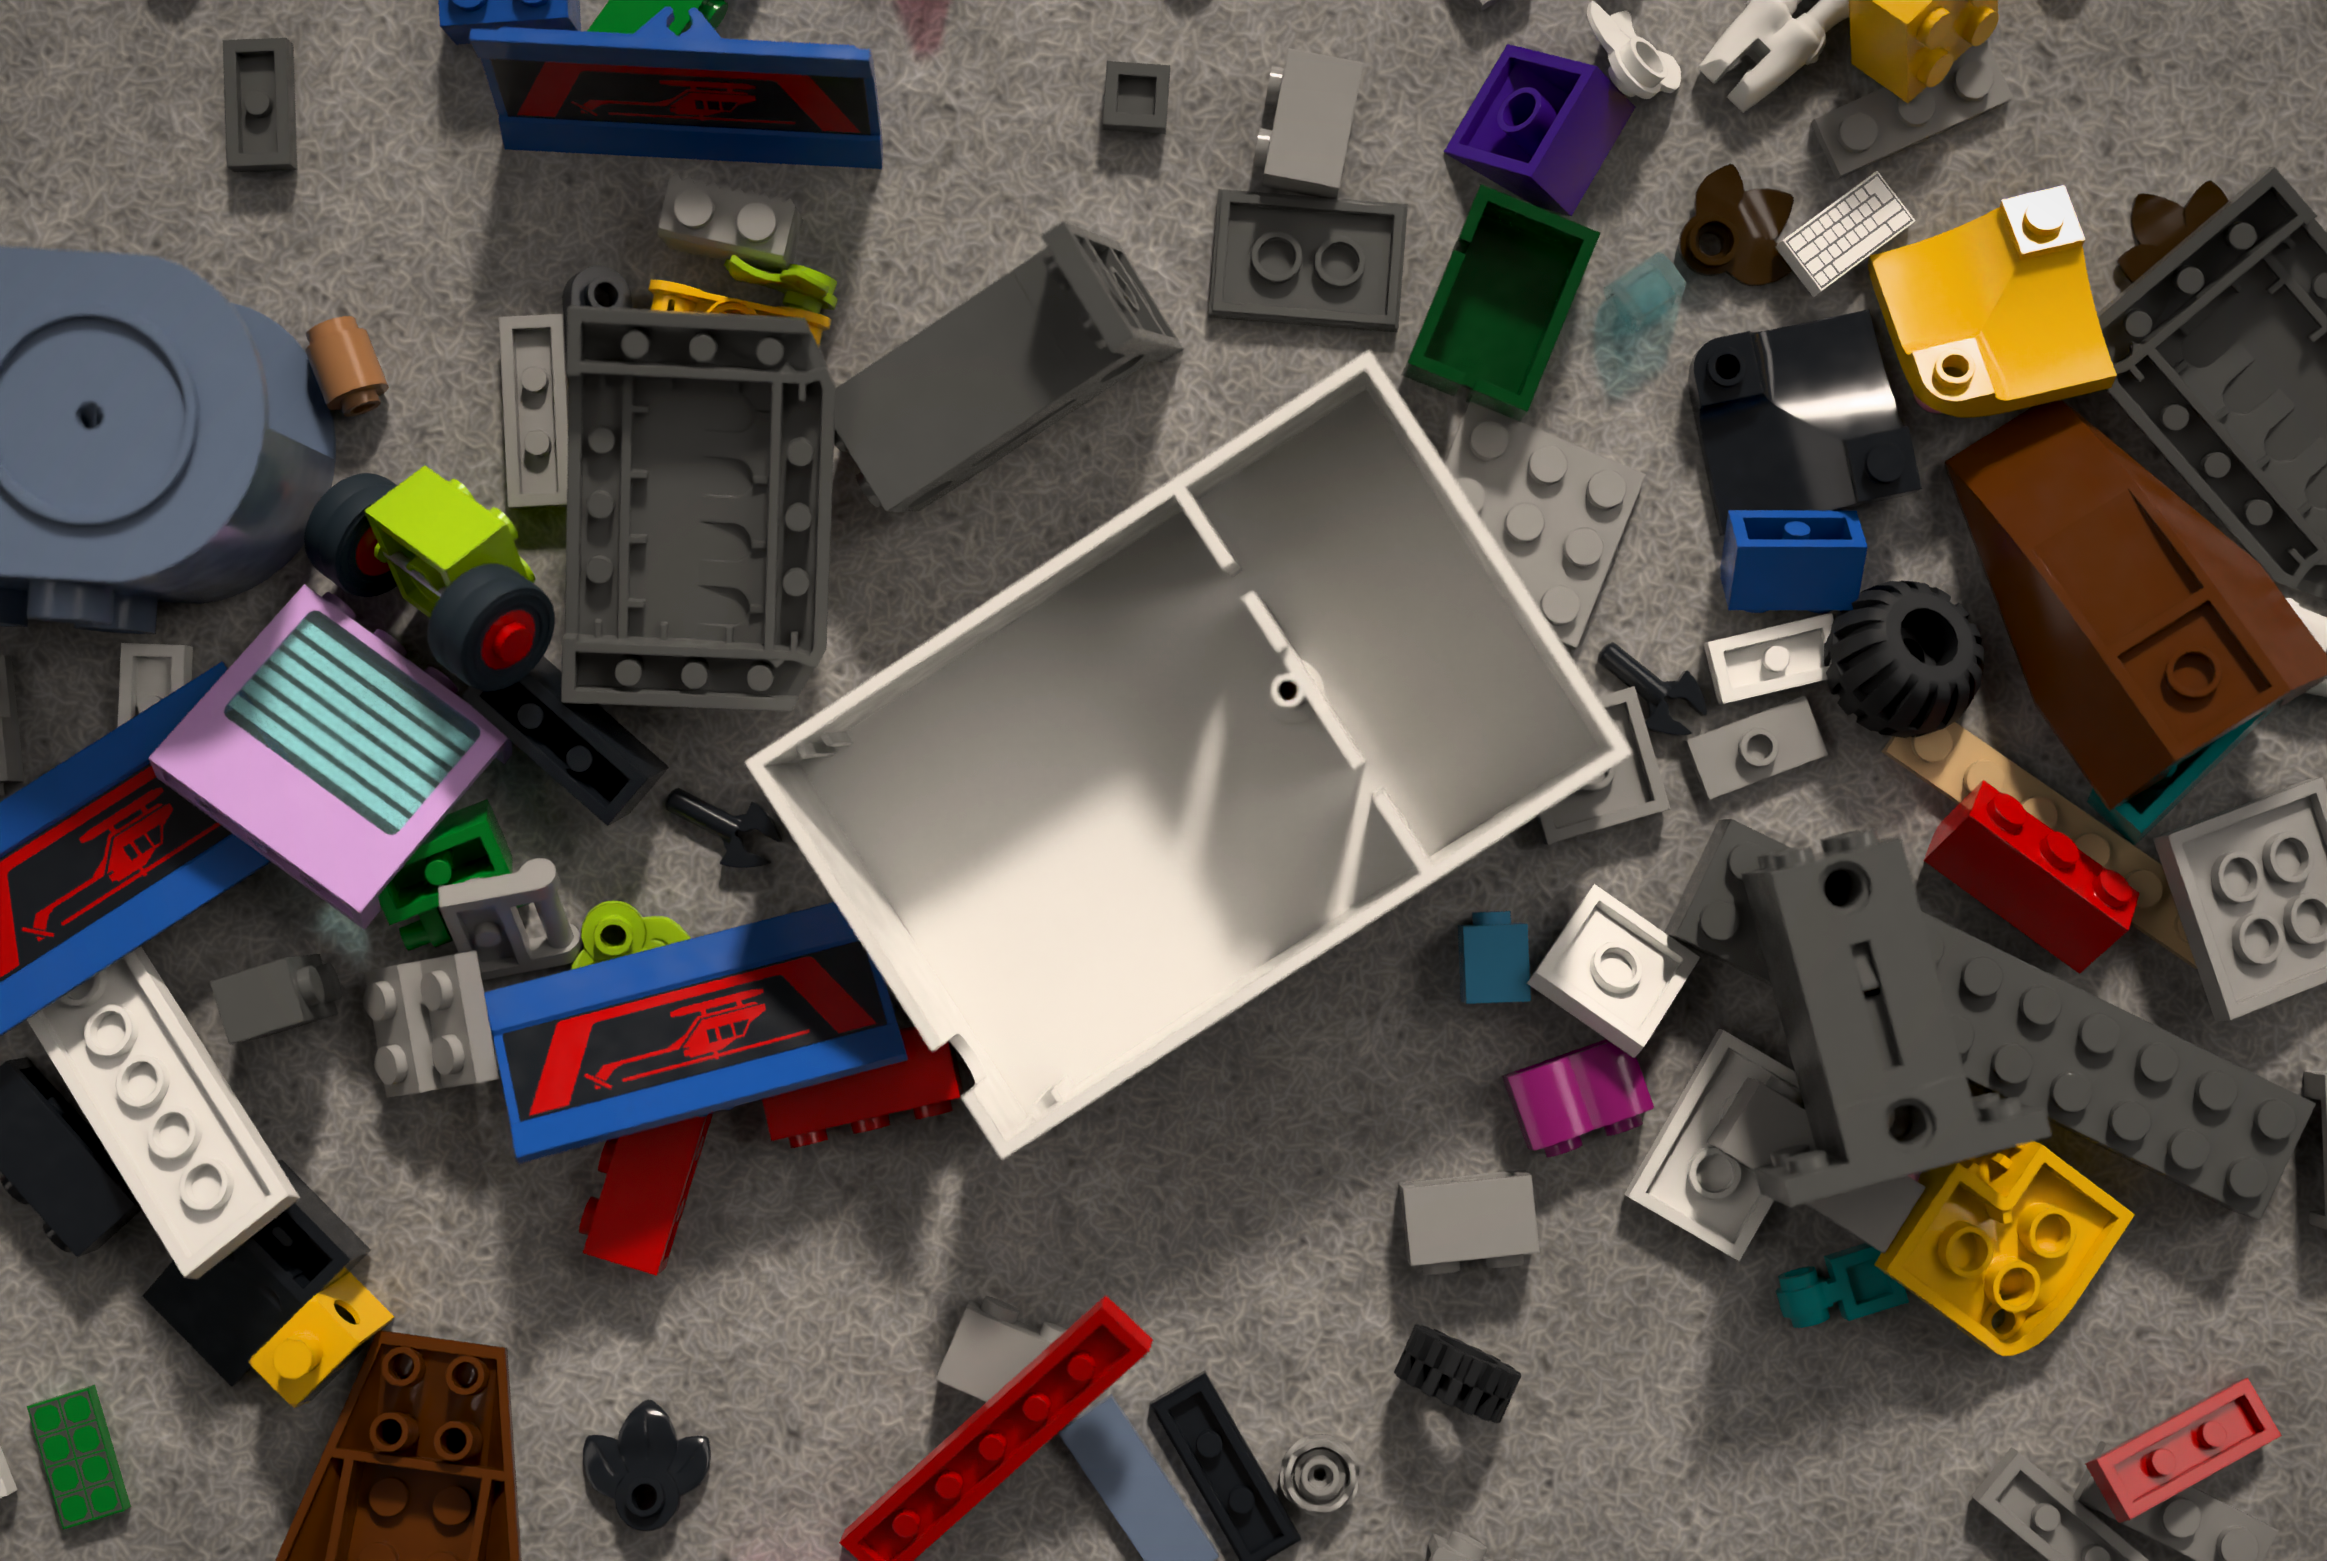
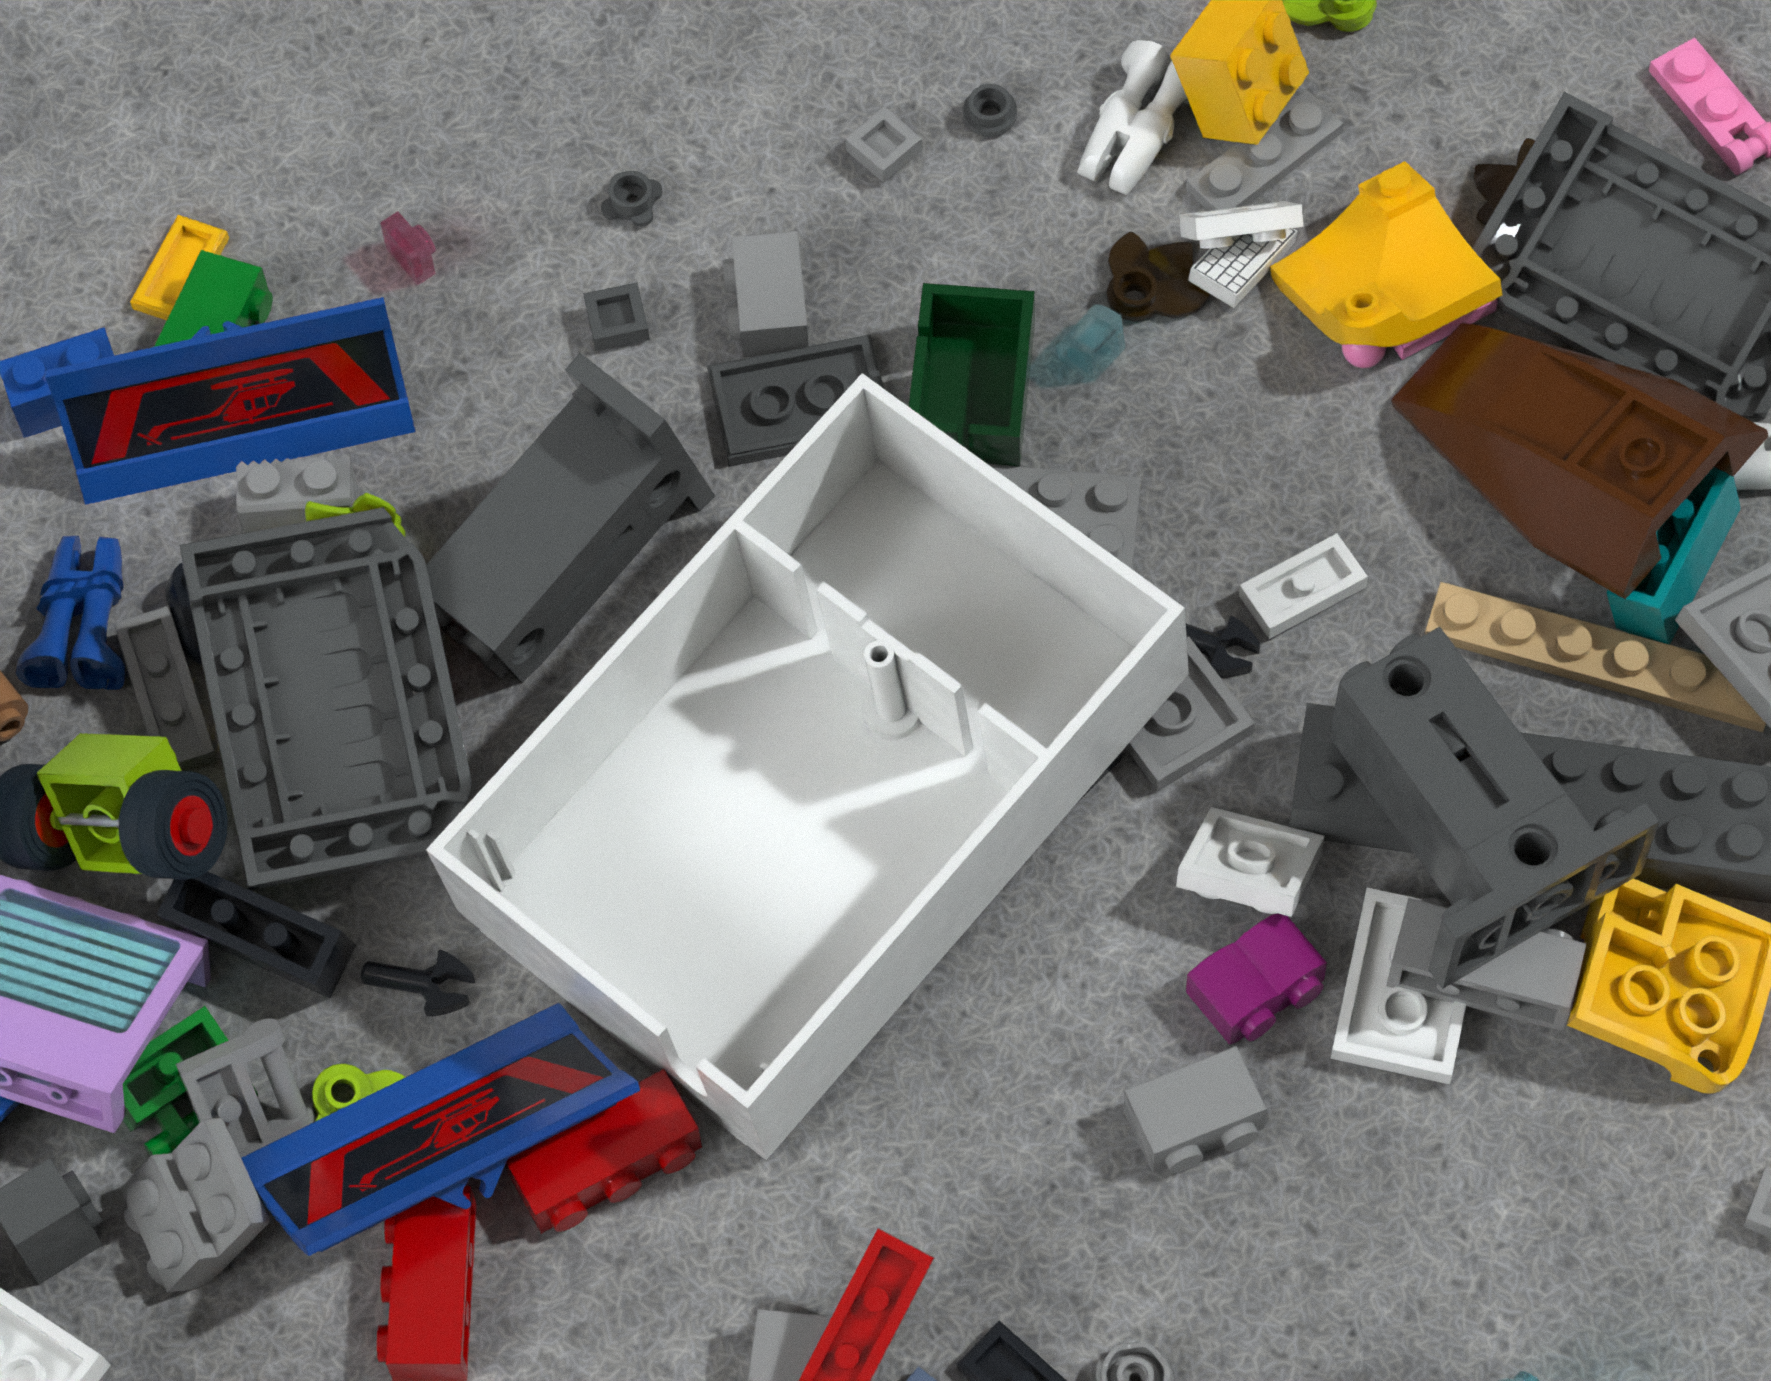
camera: 10 degrees left, 25 degrees down
black tyre [1394,1324,1521,1423] -> none
dark purple slope [1444,44,1636,216] -> none
dark azure brick [1457,911,1531,1004] -> none
white plate [1587,1,1681,99] -> none
light grey plate [1684,695,1828,800] -> none
black slope [1688,309,1922,536] -> none
blue brick [1721,510,1868,613] -> none
teal plate [1775,1243,1909,1328] -> none
black wheel [1824,581,1984,738] -> none
red brick [1923,780,2140,974] -> none
none -> blue piece [16,536,125,690]
none -> white plate [1179,201,1304,249]

